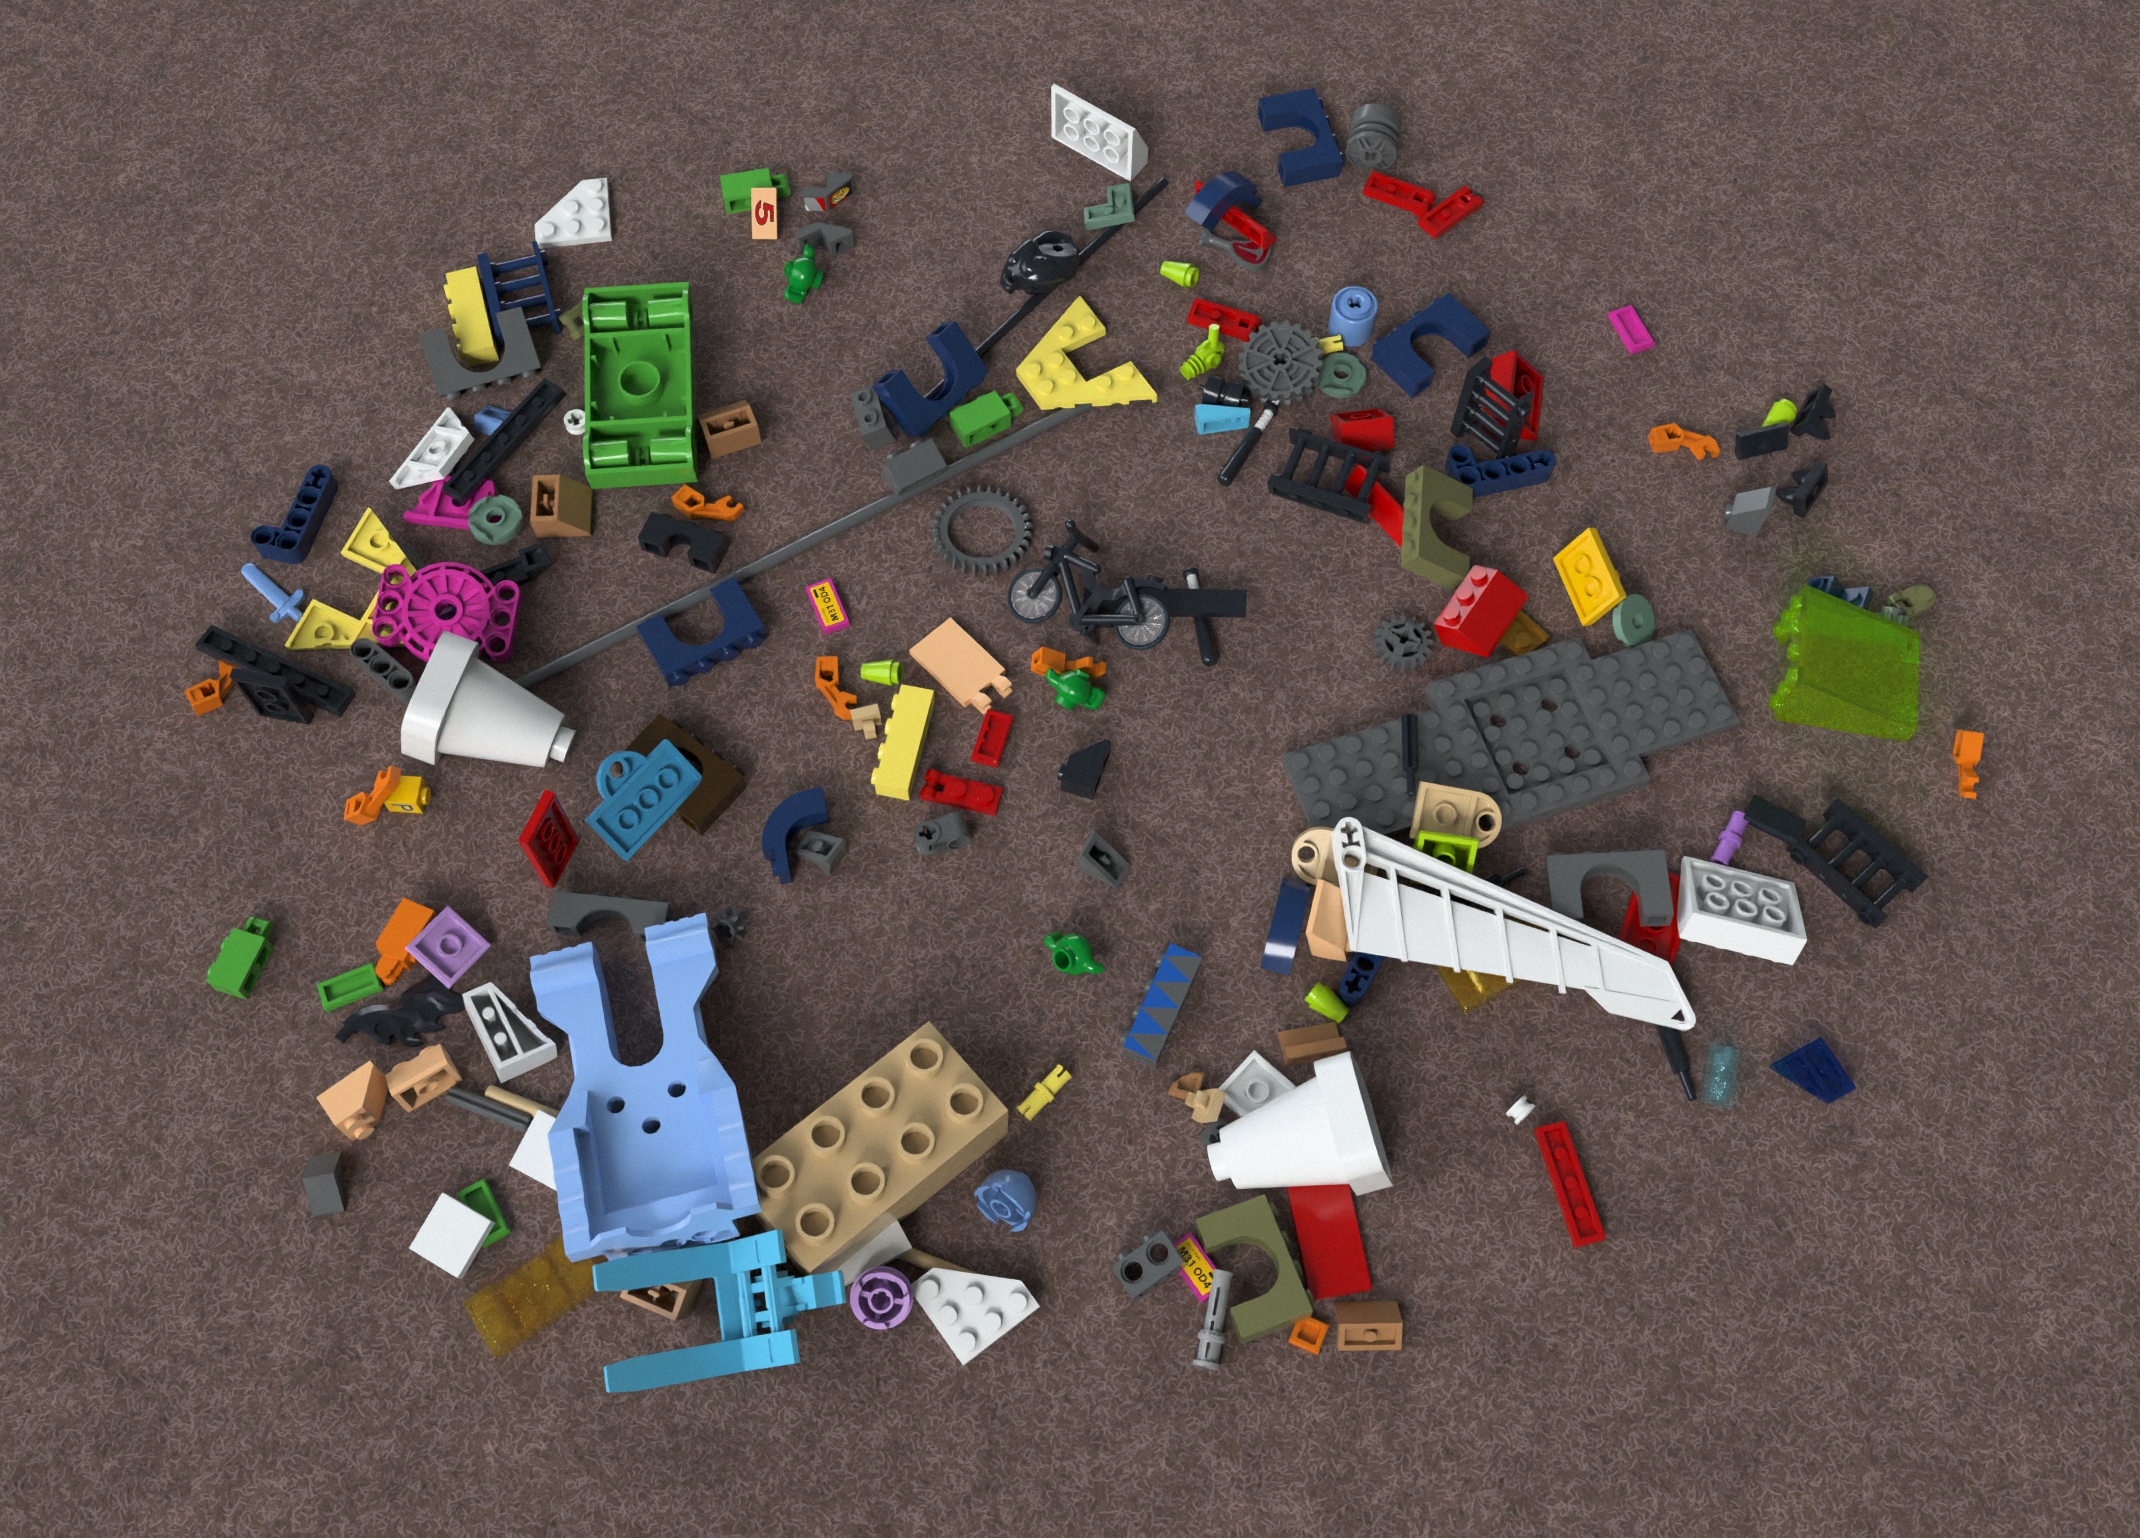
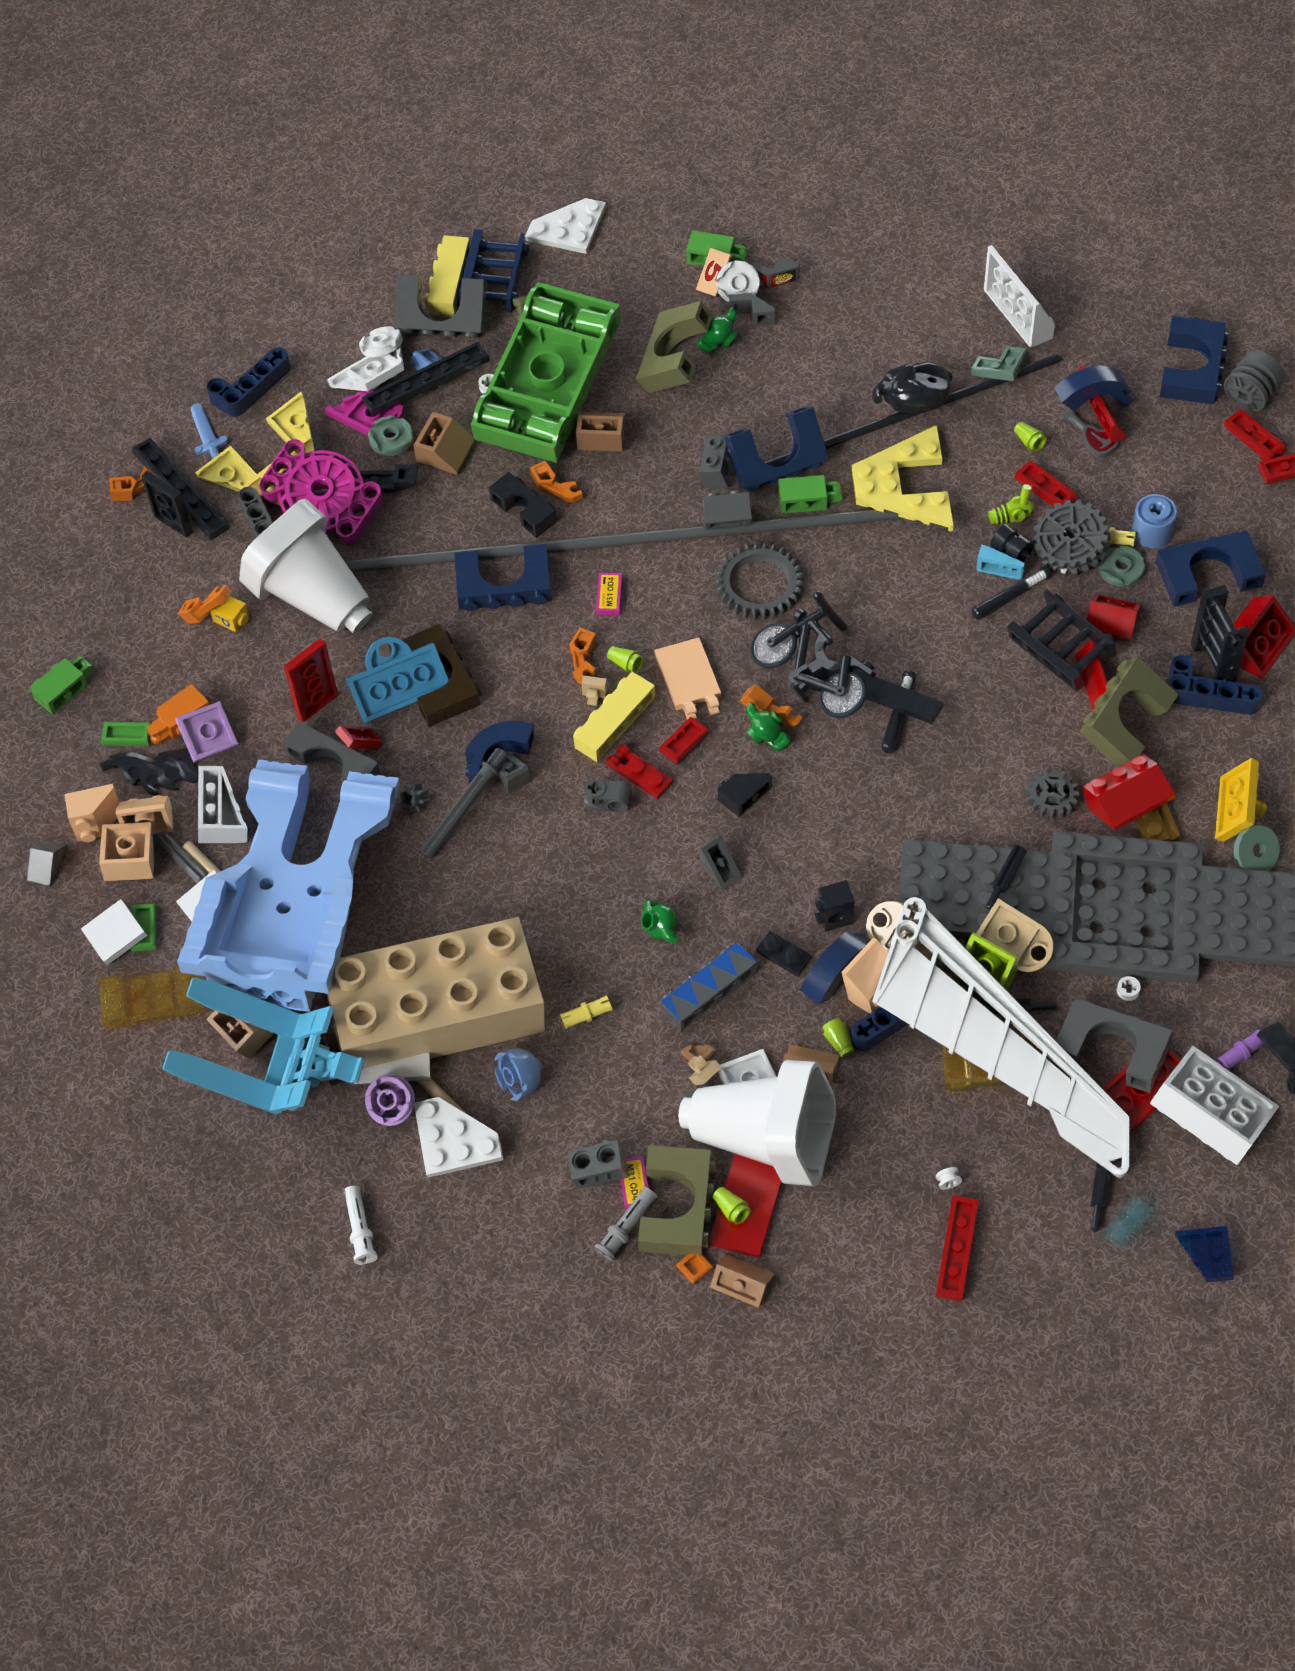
camera: 30 degrees right, 5 degrees down
none -> light nougat slope [99,822,154,881]
none -> red plate [335,726,383,750]
none -> white pin [344,1186,378,1265]
none -> white tile [359,326,403,357]
none -> dark grey axle [421,748,507,859]
none -> olive arch [636,301,713,393]
none -> lime cone [713,1187,751,1224]
none -> white tile [716,261,760,302]
none -> black tile [756,931,812,977]
none -> black brick [814,880,855,932]
none -> white bush [1117,976,1141,1001]

